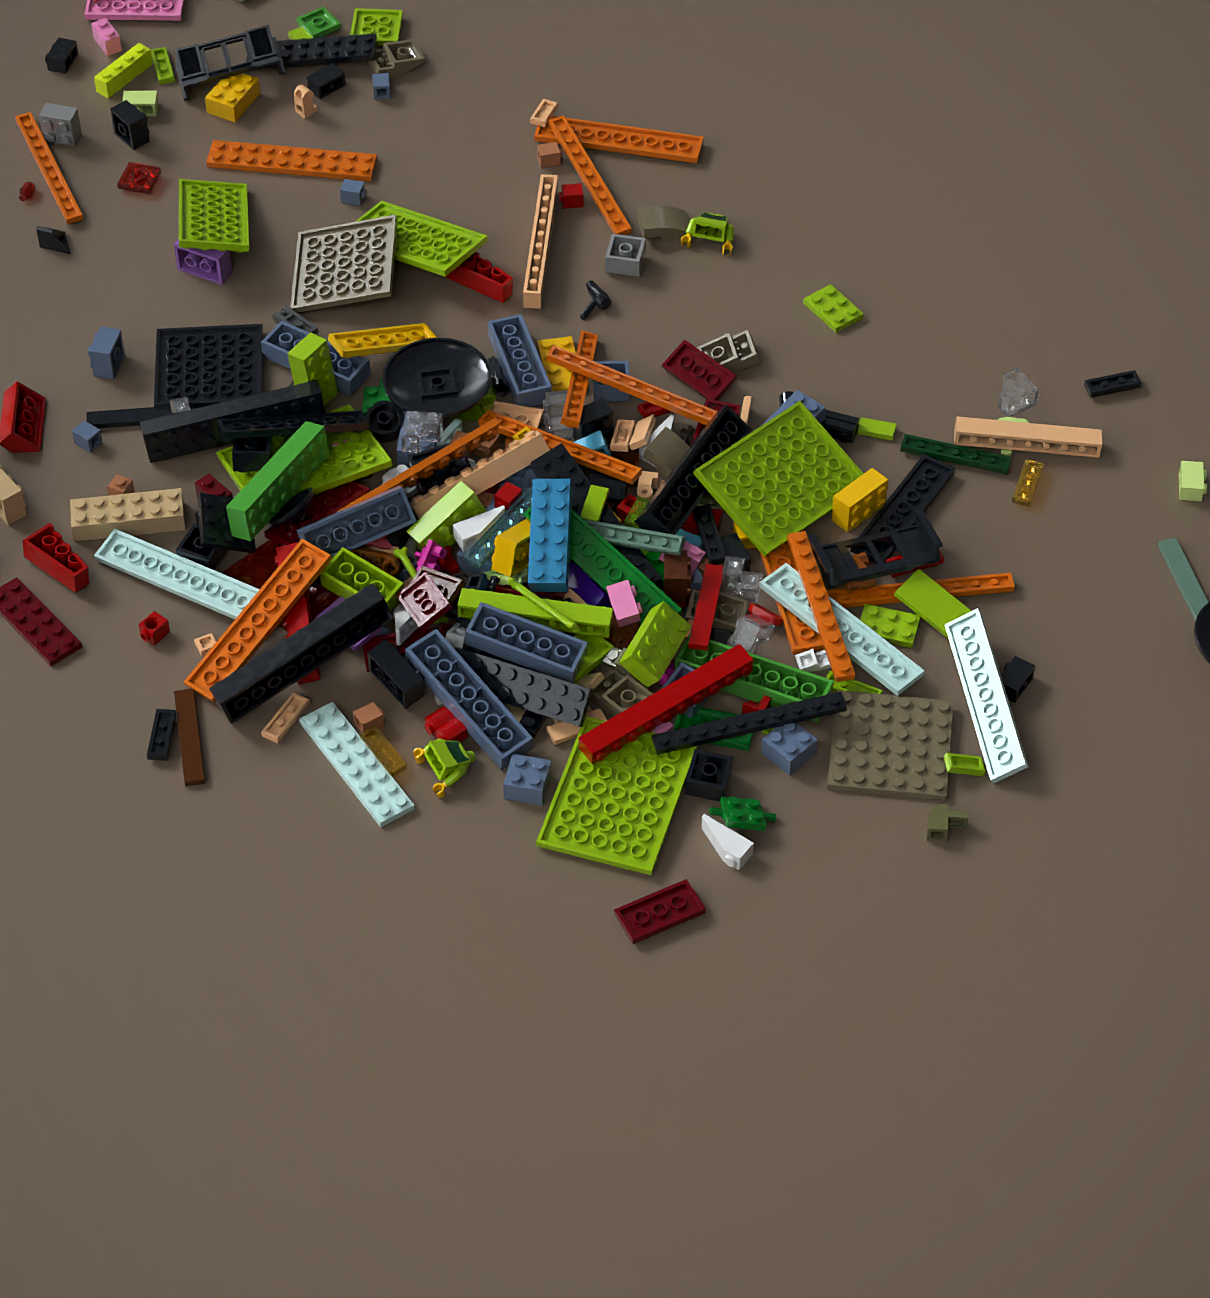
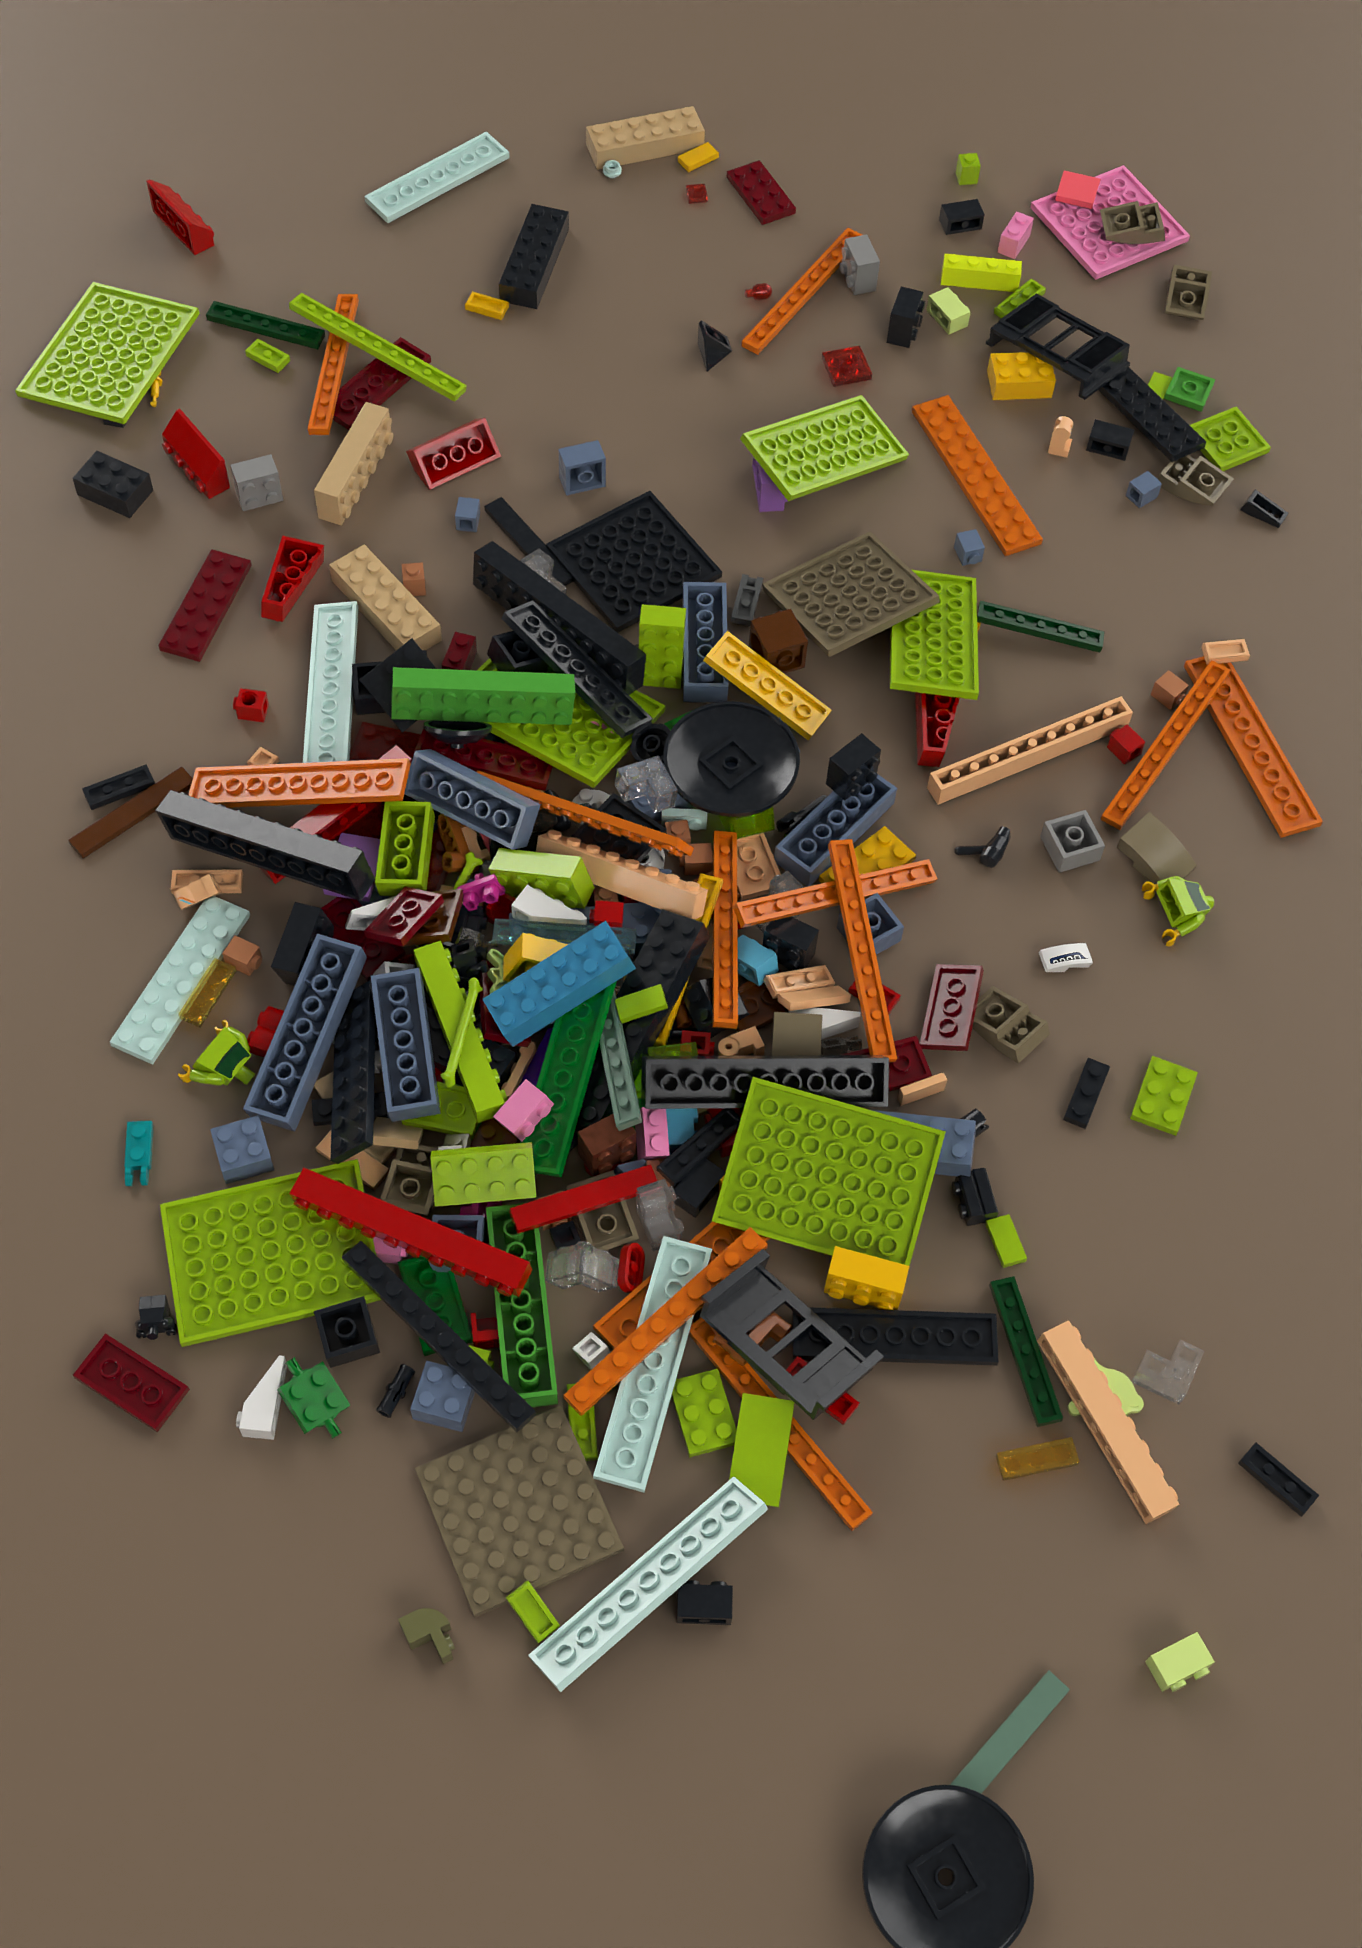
camera: 55 degrees right, 10 degrees up
none -> teal hinge [124,1121,154,1186]
none -> black piece [135,1295,177,1340]
none -> light nougat leg [173,874,222,910]
none -> black pin [376,1364,415,1418]
none -> reddish brown brick [748,609,808,674]
none -> black brick [826,733,881,801]
none -> lime brick [956,153,981,185]
none -> dark green plate [977,600,1105,653]
none -> white slope [1038,943,1093,972]
none -> black plate [1063,1058,1110,1129]
none -> black slope [1240,489,1288,528]

